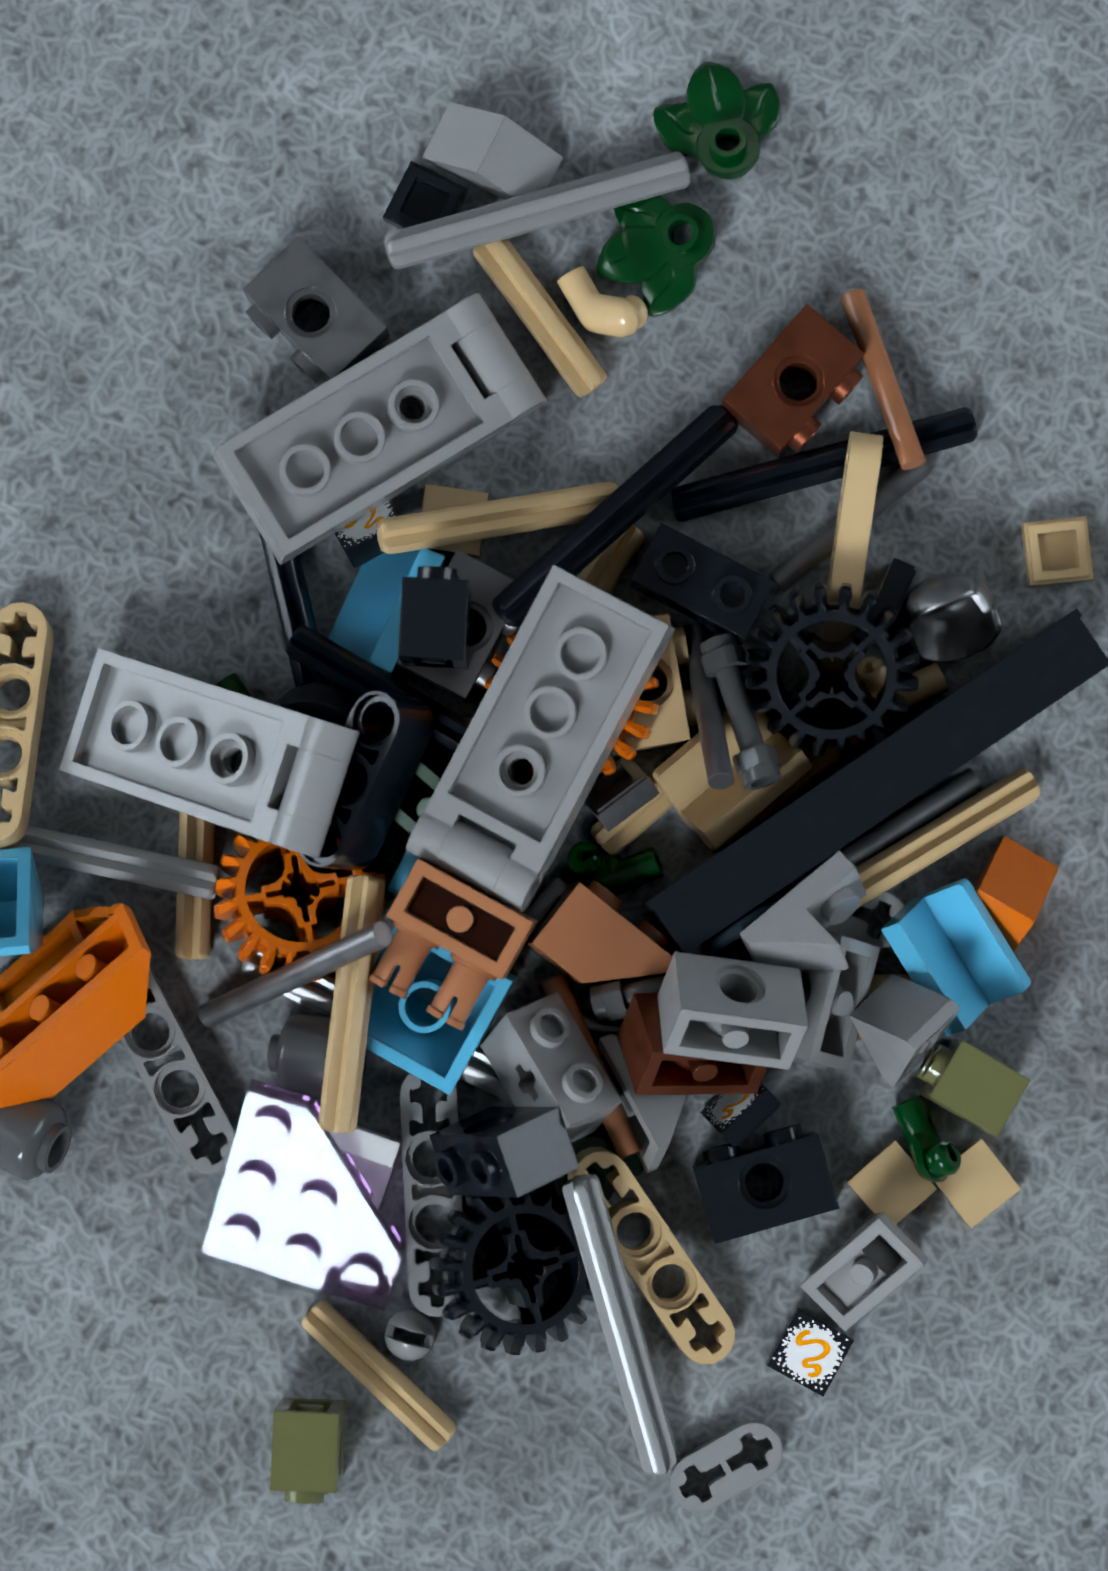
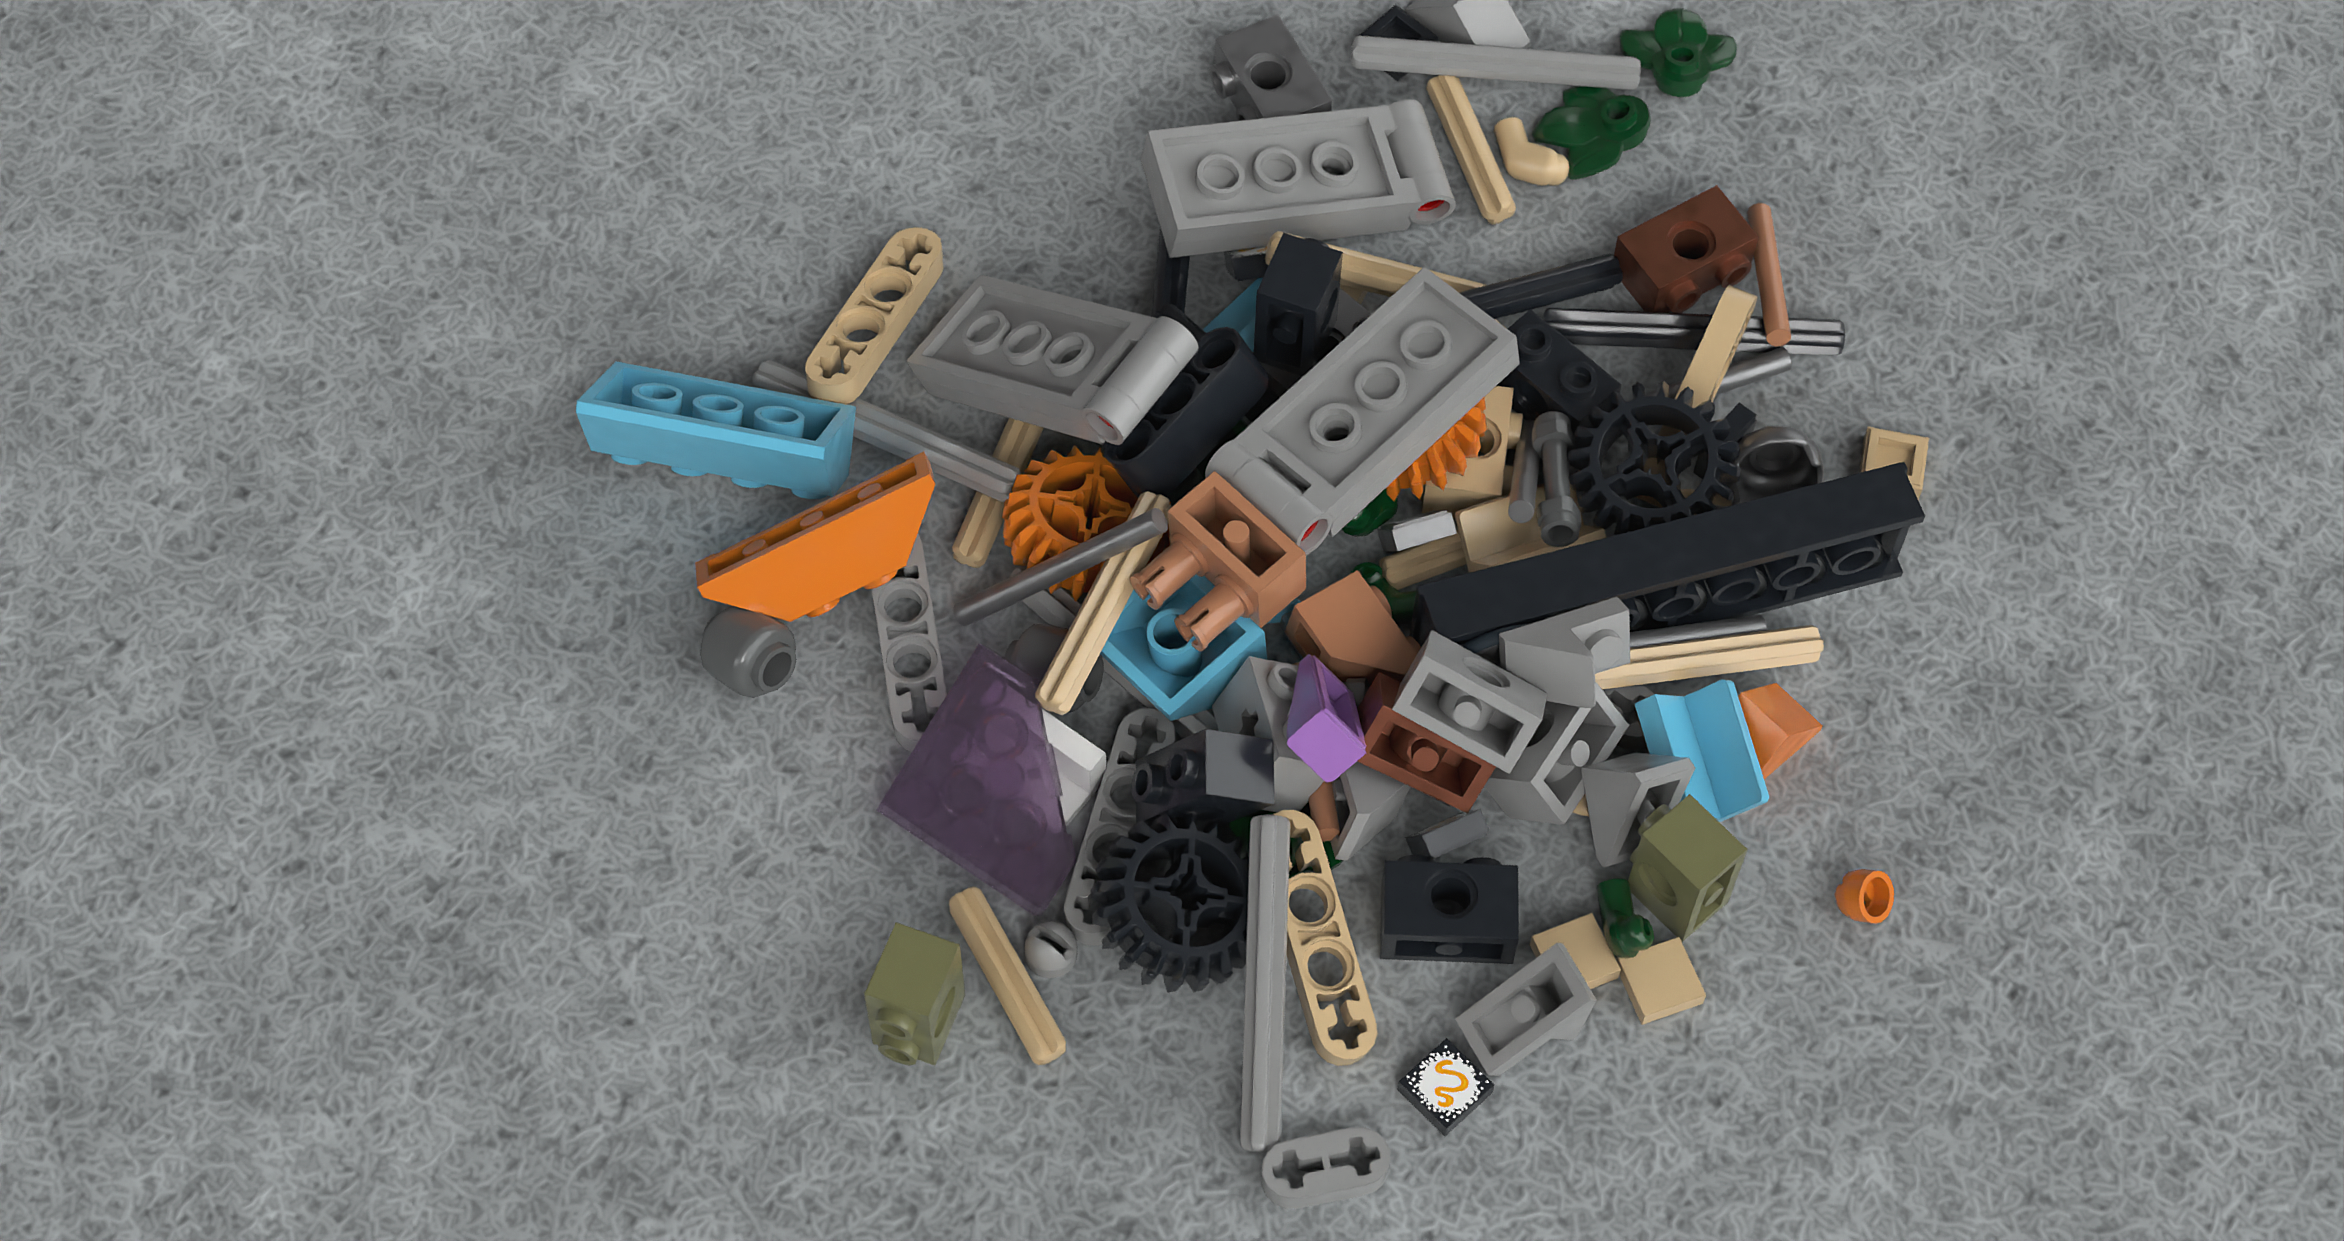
camera: 15 degrees right, 25 degrees down
none -> medium lavender slope [1286,654,1366,782]

